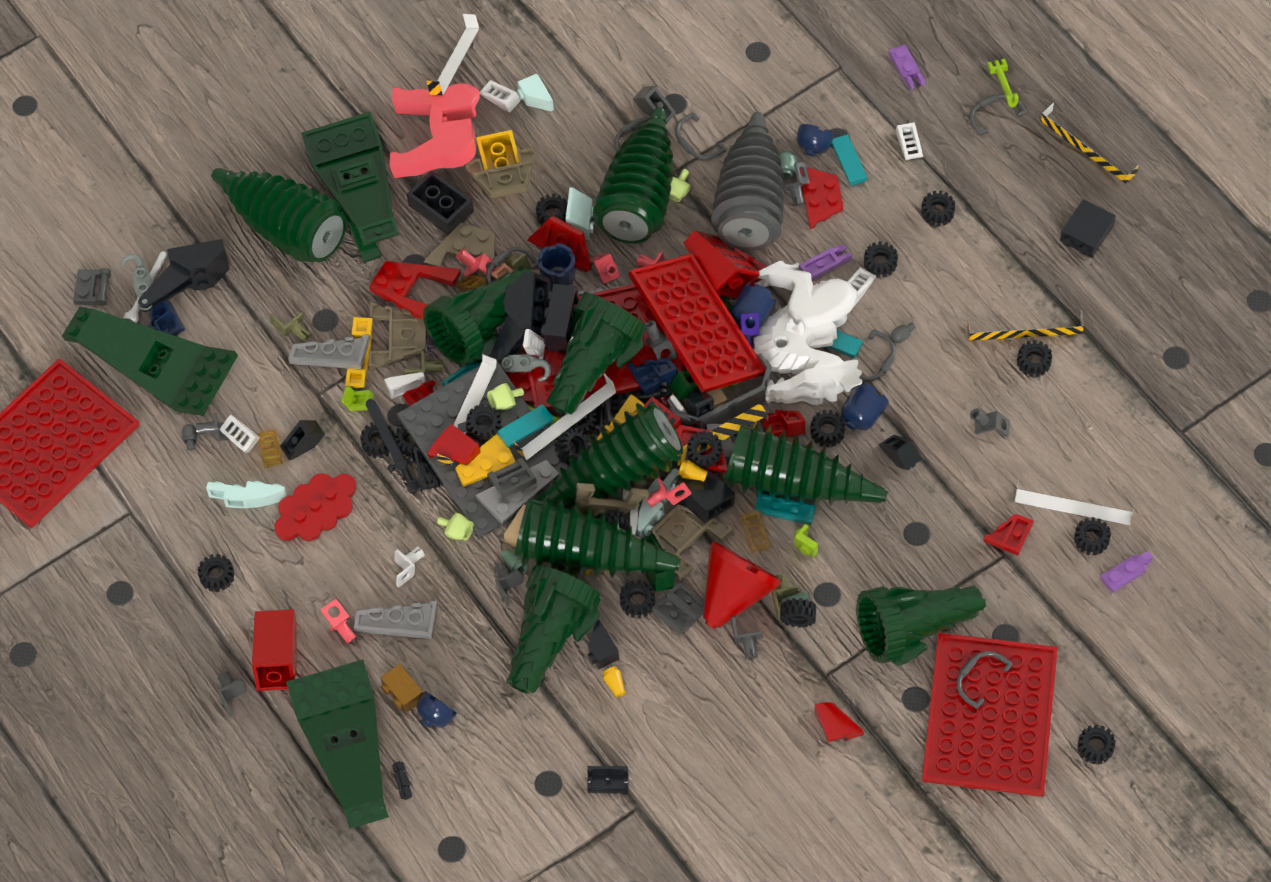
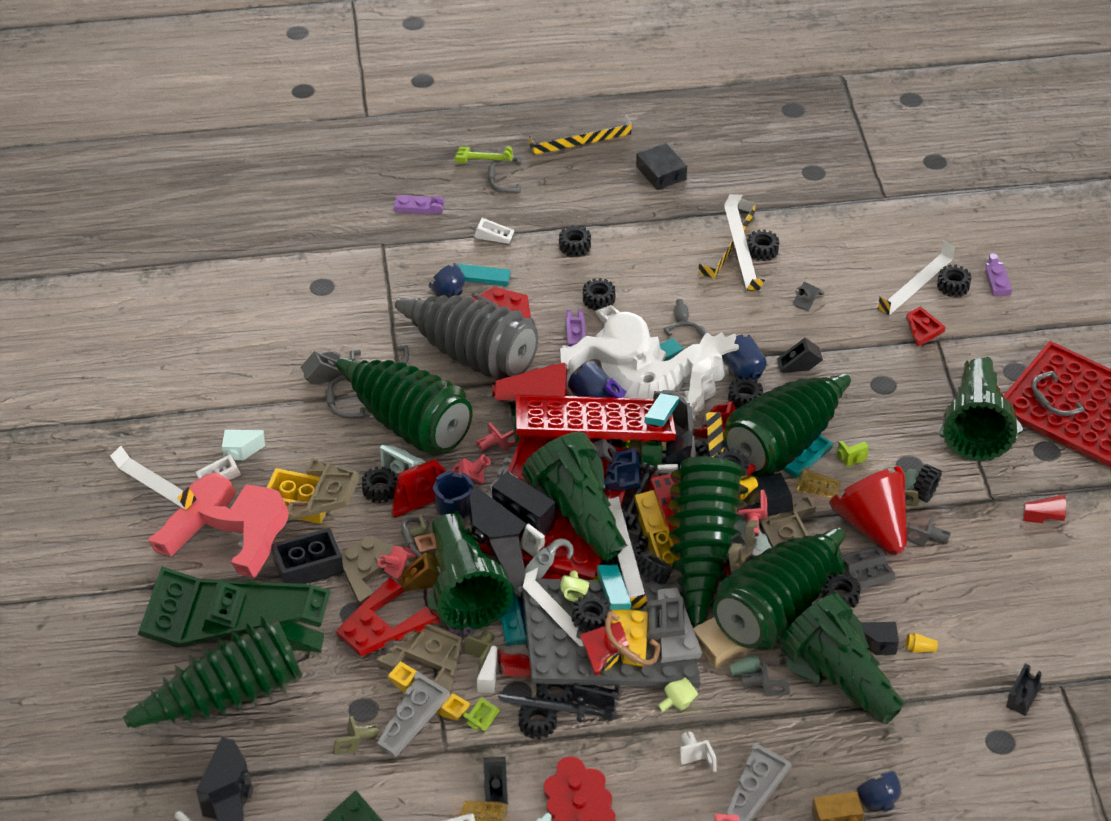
camera: 65 degrees left, 15 degrees down
none -> medium nougat piece [605,612,661,665]
none -> tile [644,393,679,427]
none -> white sticker [724,194,765,290]

